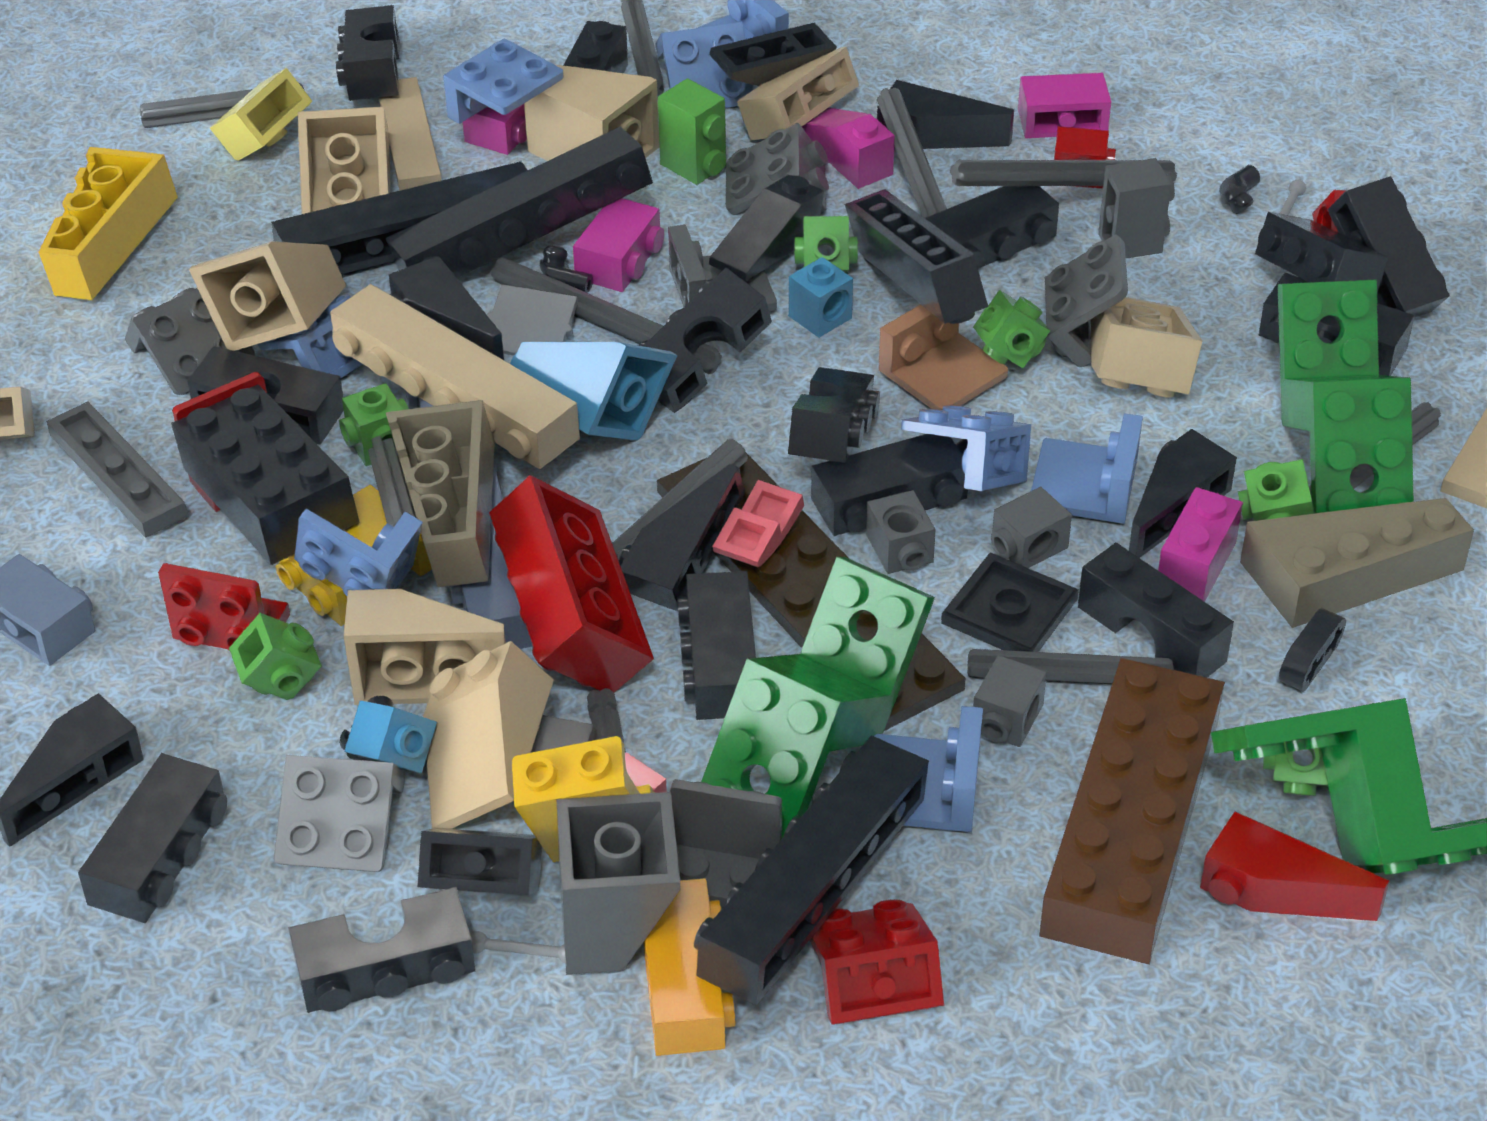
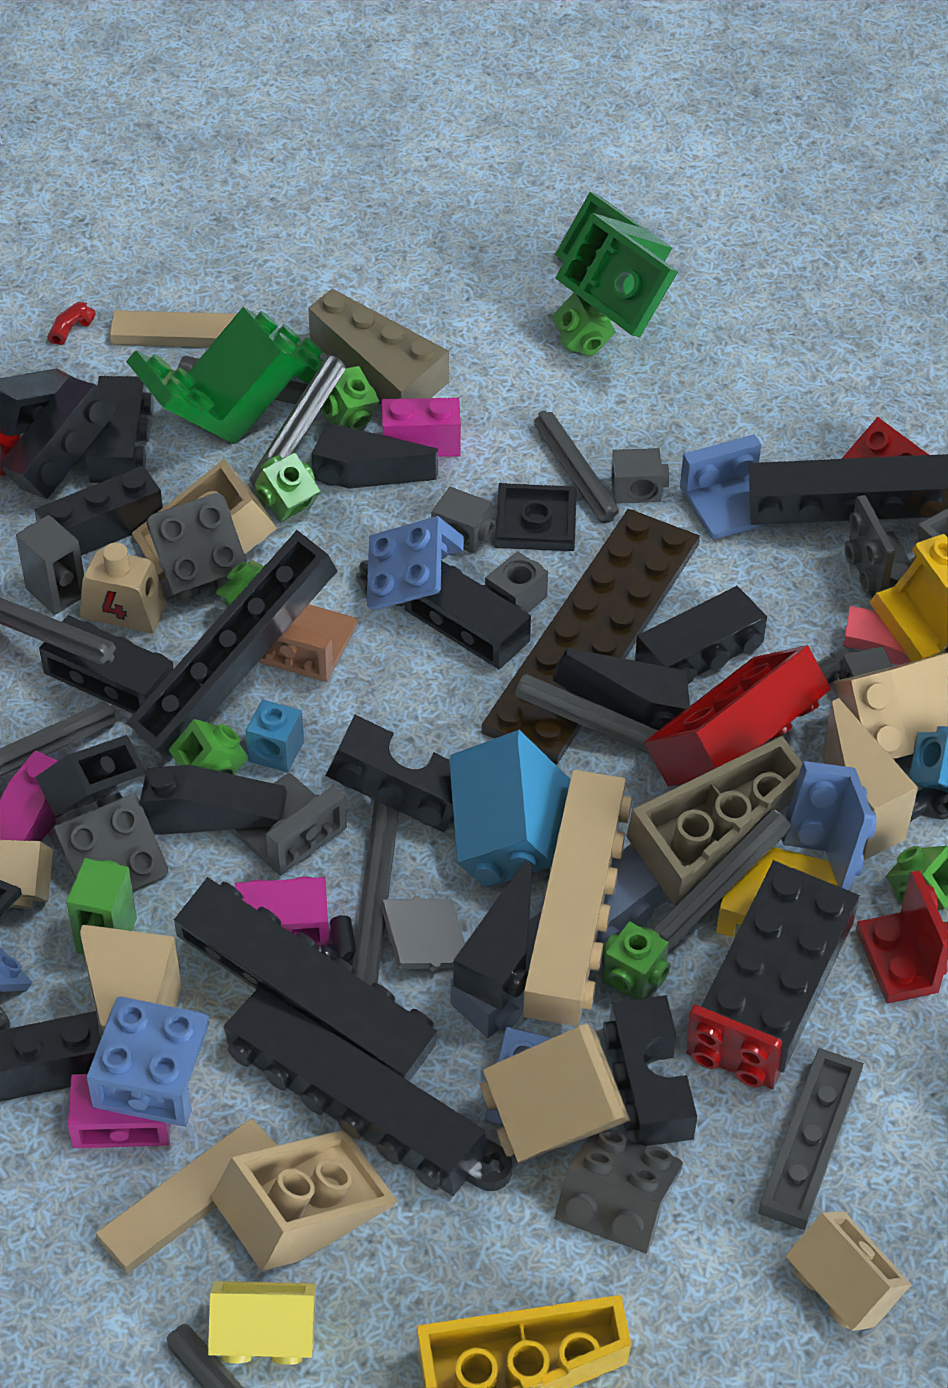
camera: 120 degrees left, 5 degrees up
black arch [336,5,400,101] -> none
green bracket [701,557,935,839] -> none
coral slope [713,480,804,567] -> none
black arch [788,367,880,463] -> none
medium blue bracket [1031,413,1143,524] -> none
reddish brown brick [1039,658,1225,965] -> none
black arch [1078,542,1234,678] -> none
red slope [1200,811,1389,921] -> none
black beam [1279,608,1346,692] -> none
none -> black brick [34,466,163,556]
none -> black brick [35,735,147,816]
none -> tan torso [80,542,167,634]
none -> axle [249,355,346,488]
none -> bright green brick [254,453,321,522]

